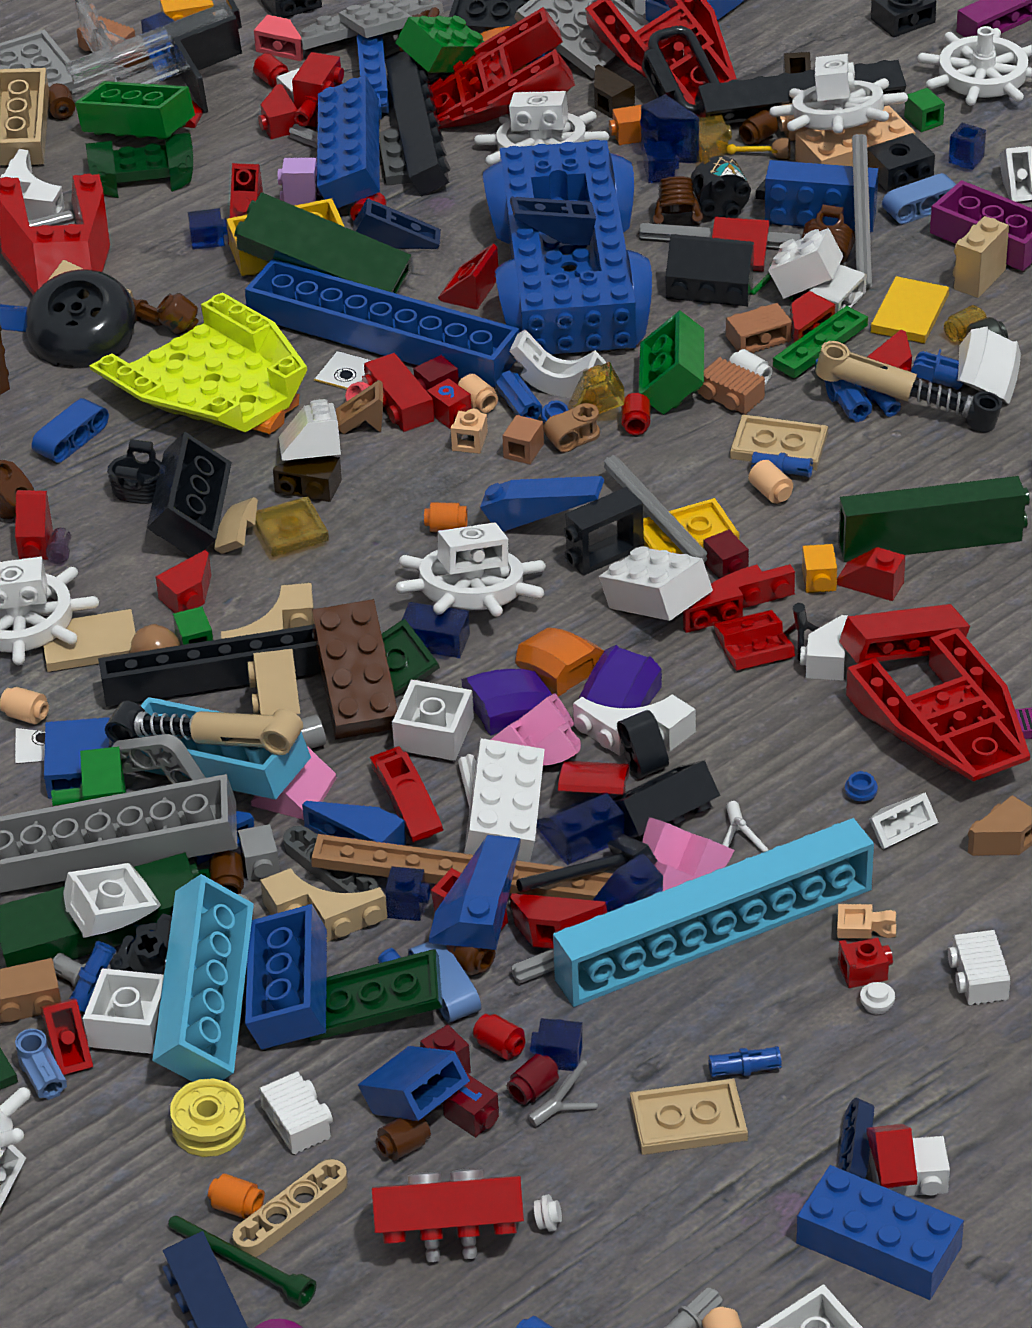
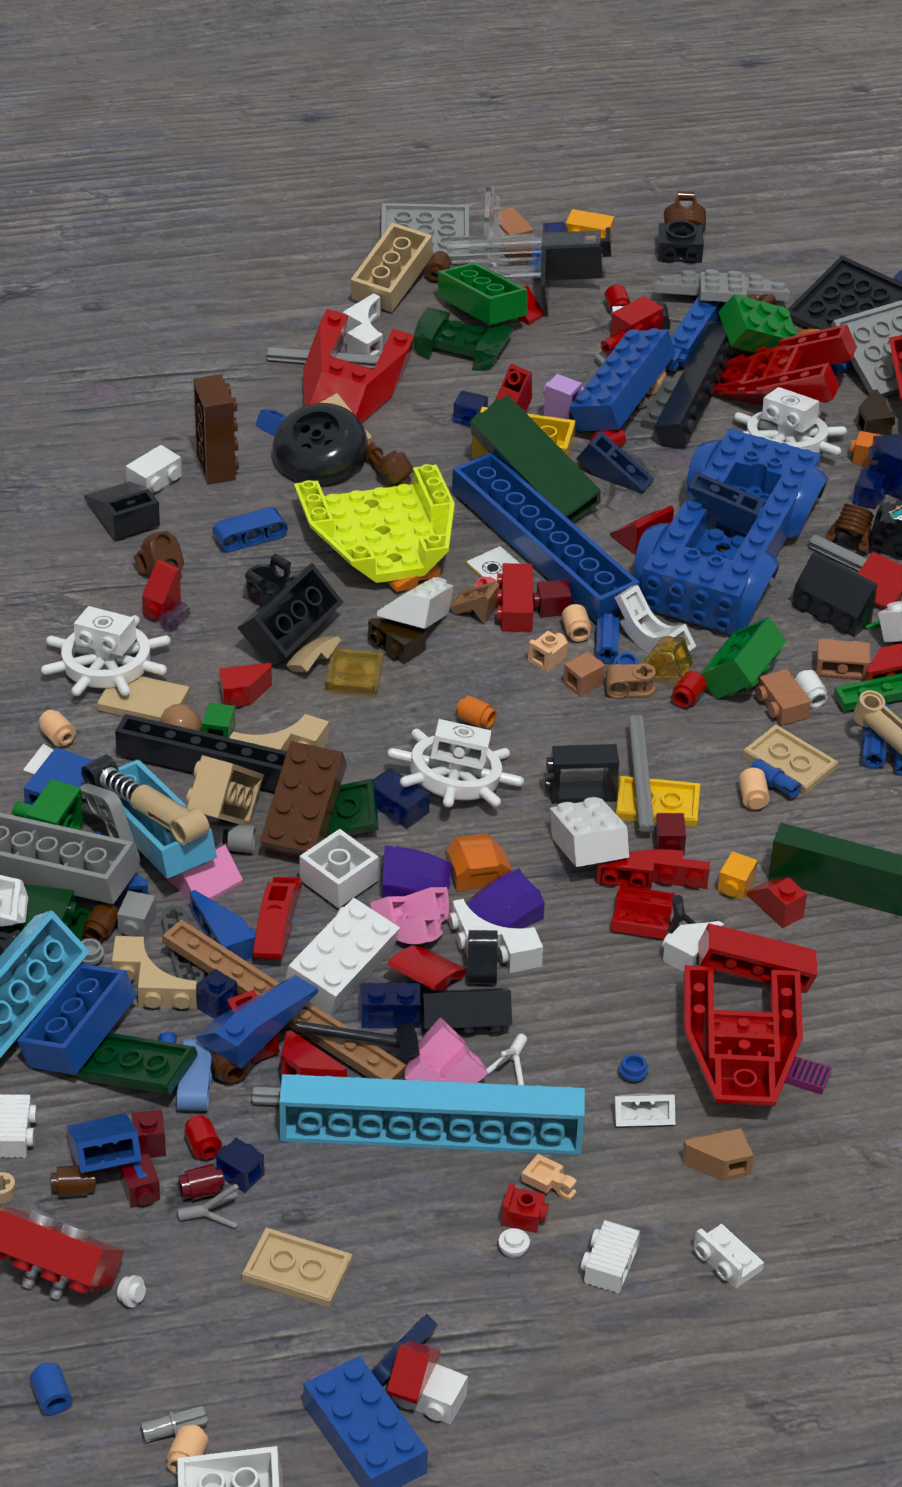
camera: 25 degrees right, 0 degrees up
coral slope [254,15,303,61] -> none
red slope [258,84,298,139] -> none
red brick [426,378,472,429] -> none
blue wedge [480,476,604,532] -> none
clear blue slope [593,853,663,913] -> none
blue pin [708,1046,782,1078] -> none

